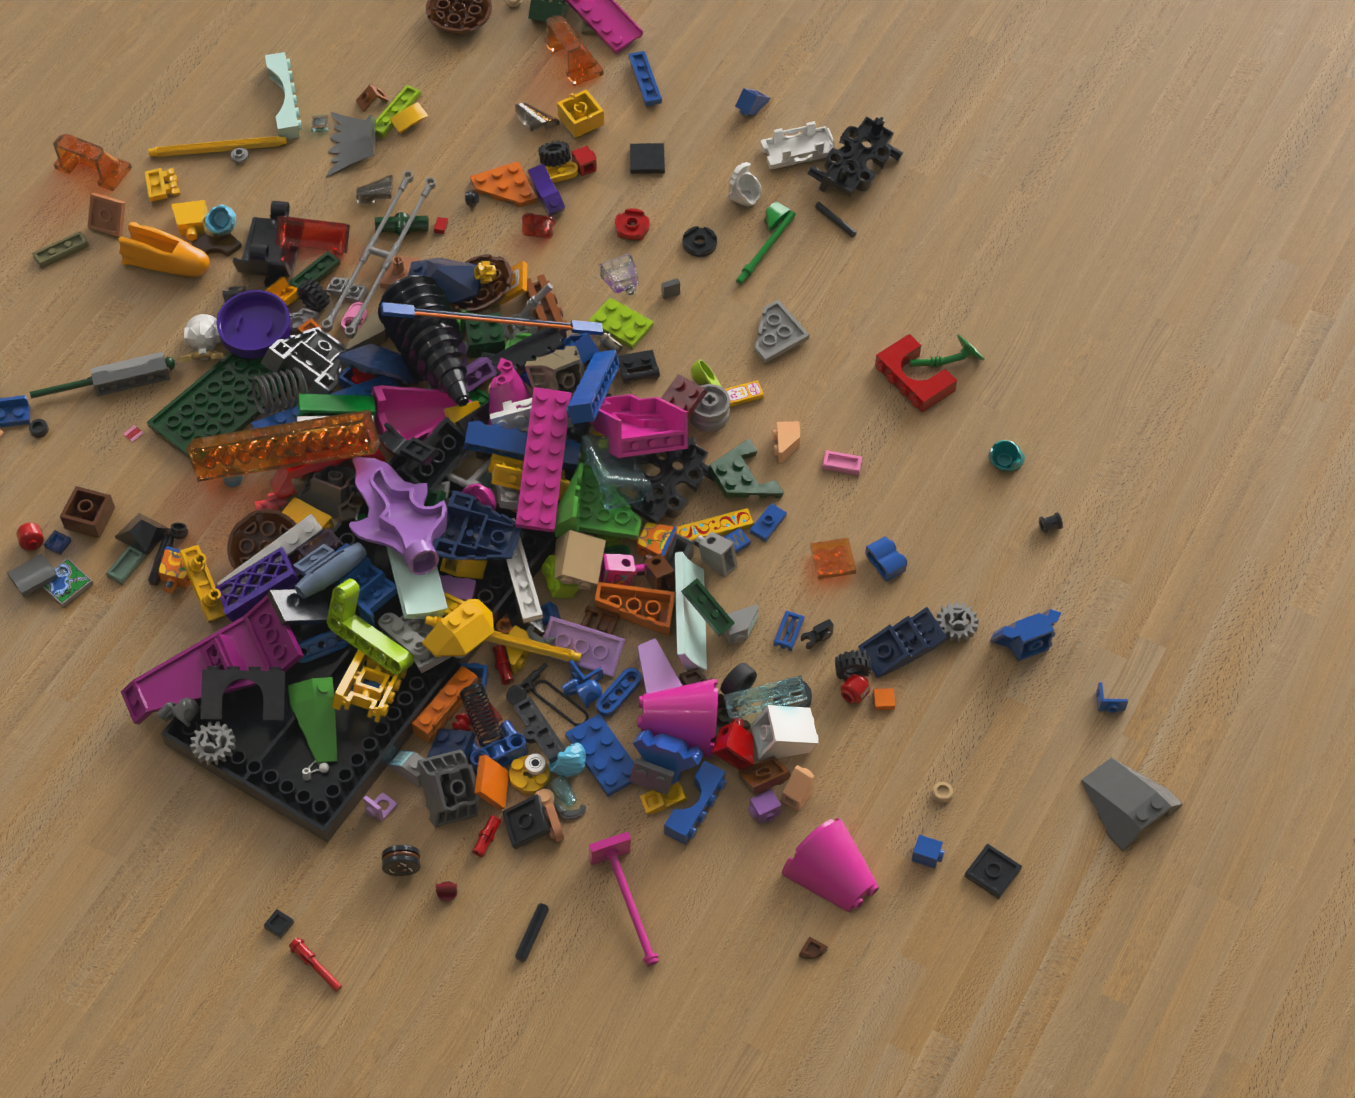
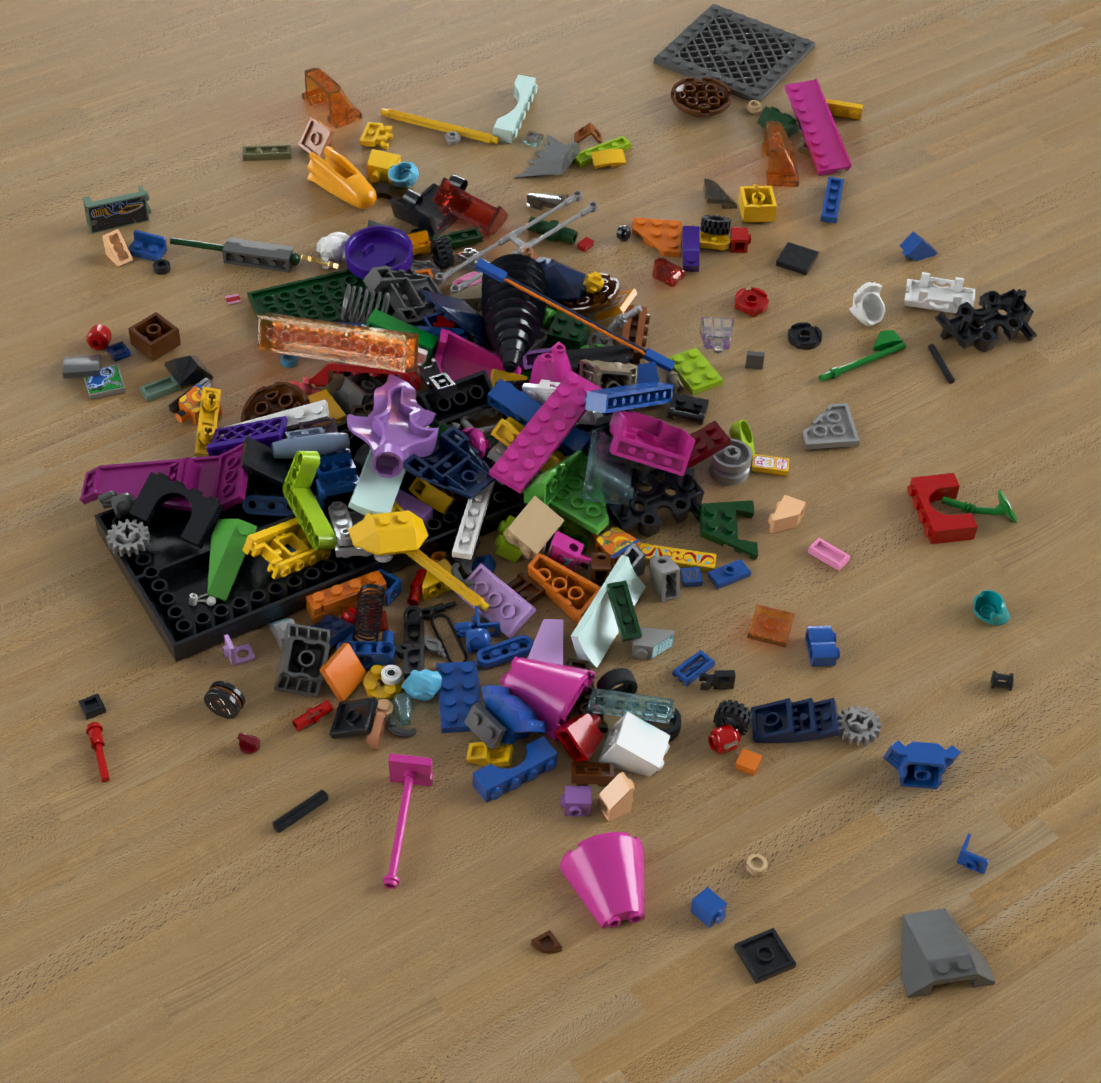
camera: 25 degrees right, 10 degrees down
black plate [169,522,188,539] -> none
none -> light grey piece [425,634,446,658]

